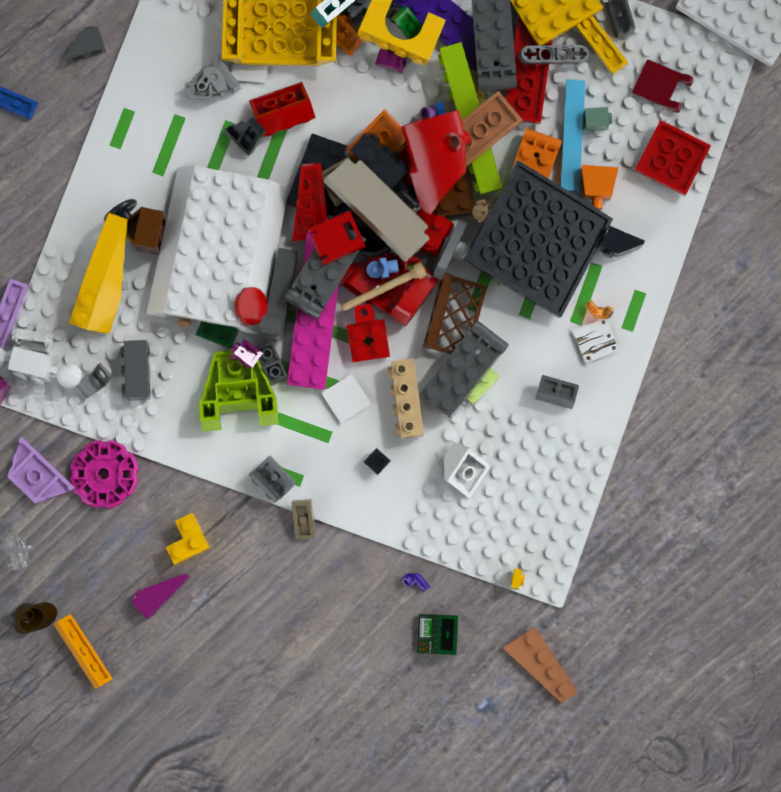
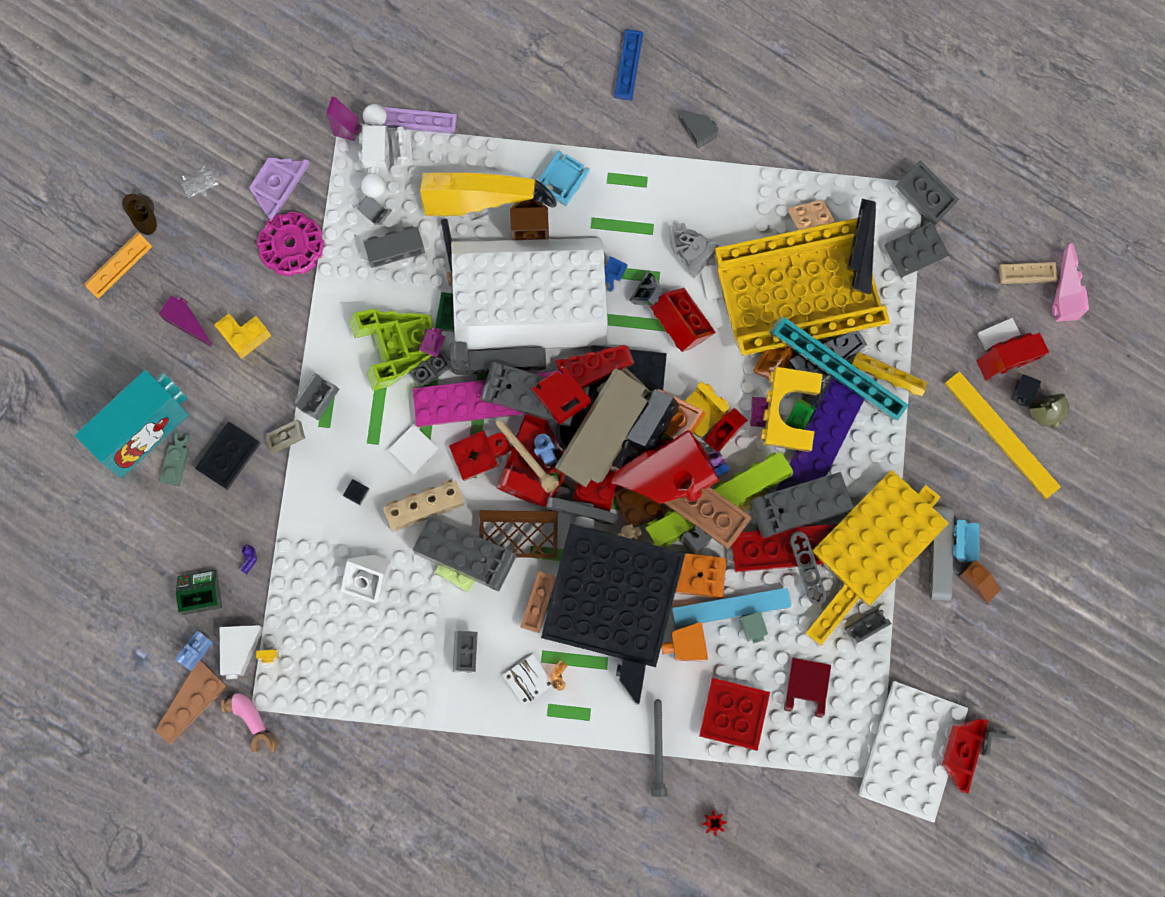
camera: 75 degrees right, 5 degrees down
red tile [234,287,268,326] -> none
none -> teal brick [74,370,189,479]
none -> sand green plate [159,433,190,487]
none -> medium blue hips [175,631,214,671]
none -> black plate [195,421,261,490]
none -> white slope [220,625,263,680]
none -> piece [221,693,278,753]
none -> black bar [441,219,452,274]
none -> nougat plate [520,571,556,634]
none -> medium azure container [536,151,590,207]
none -> blue plate [604,256,628,292]
none -> dark grey piece [651,699,667,797]
none -> dark grey hinge [681,526,712,555]
none -> yellow bracket [685,381,729,438]
none -> red gear [701,810,727,836]
none -> red slope [704,408,748,452]

